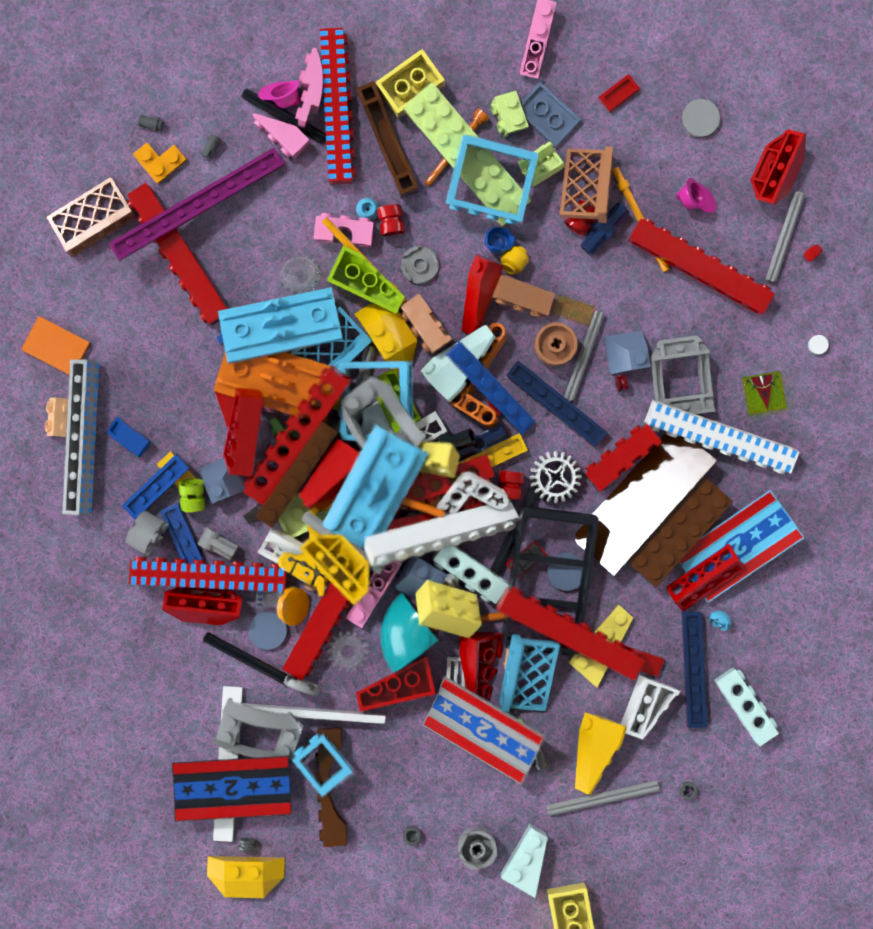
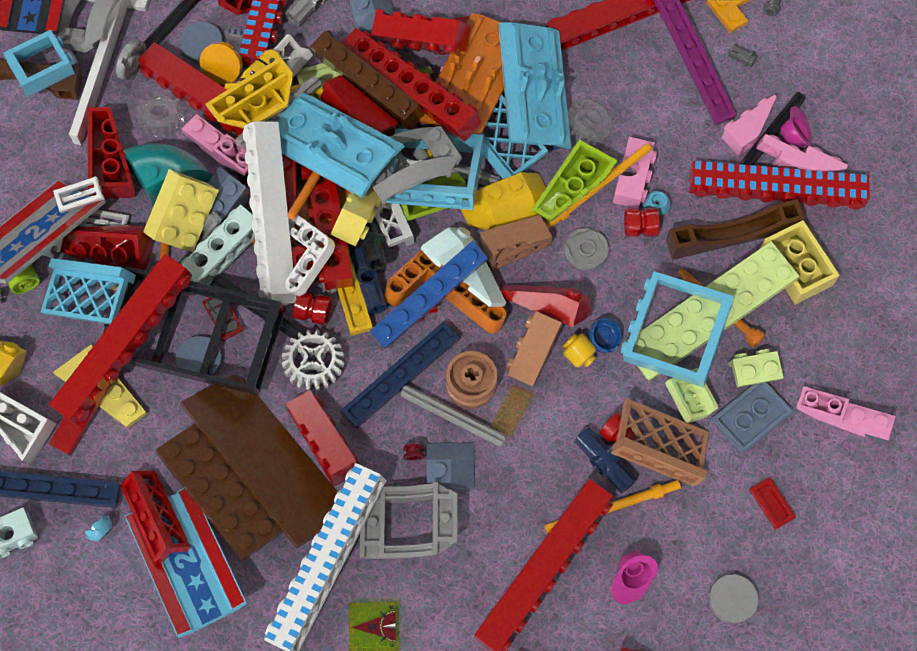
camera: 100 degrees right, 20 degrees down
none -> white tile [53,177,105,213]

